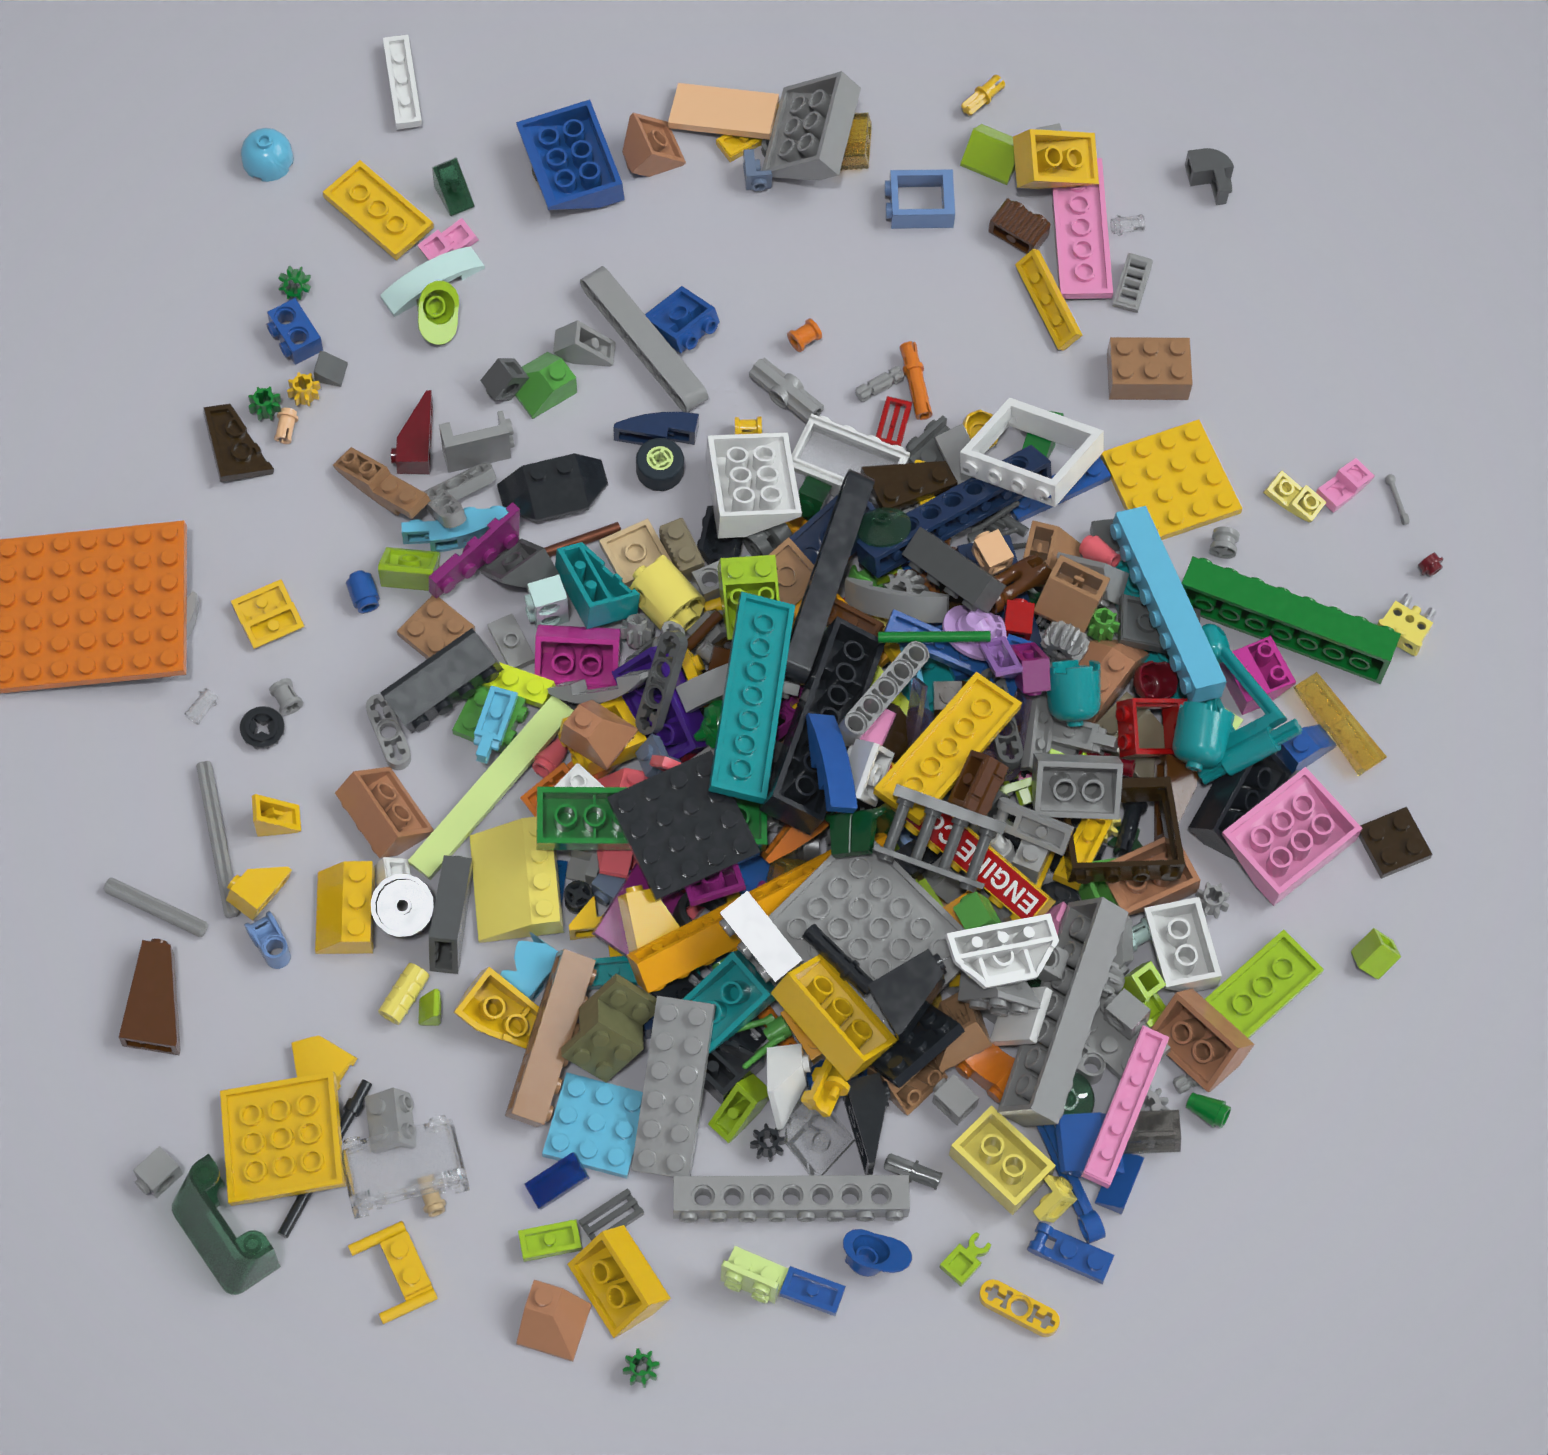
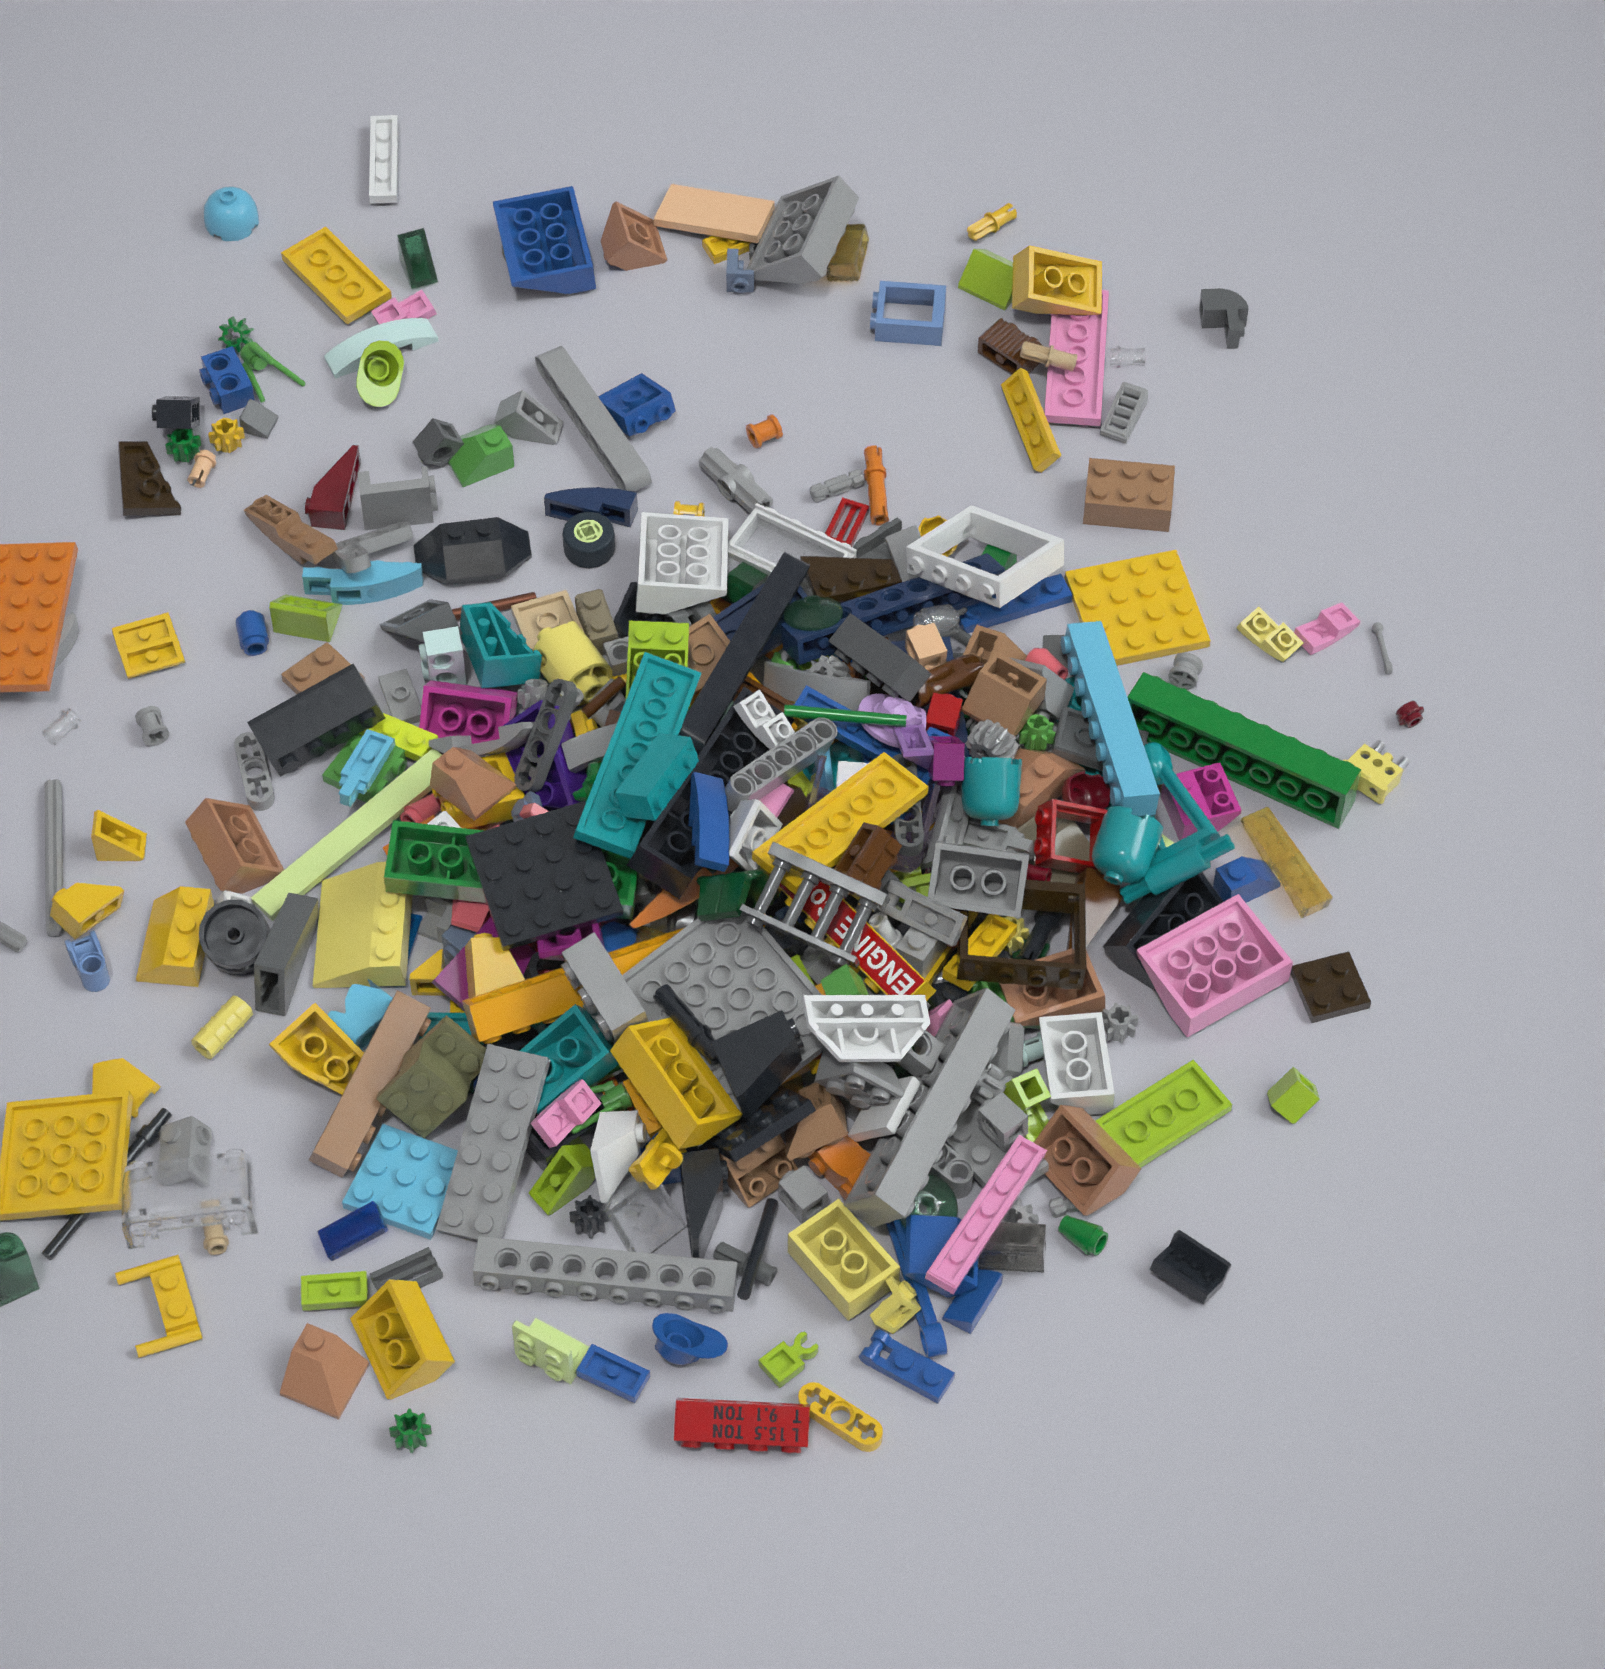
camera: 10 degrees right, 10 degrees down
black gear [240,706,285,749] -> none
lime slope [418,989,442,1026] -> none
magenta wing [429,502,520,598] -> none
black wheel [564,880,592,915] -> none
none -> black brick [152,396,200,429]
none -> bright green plant [240,342,306,402]
none -> bright pink slope [530,1079,602,1148]
none -> teal brick [615,733,699,821]
none -> red brick [674,1397,810,1453]
none -> white slope [733,690,795,749]
none -> black bar [737,1198,778,1300]
none -> clear brick [913,604,959,633]
none -> tan axle [1020,341,1077,372]
none -> black bracket [1150,1230,1231,1305]

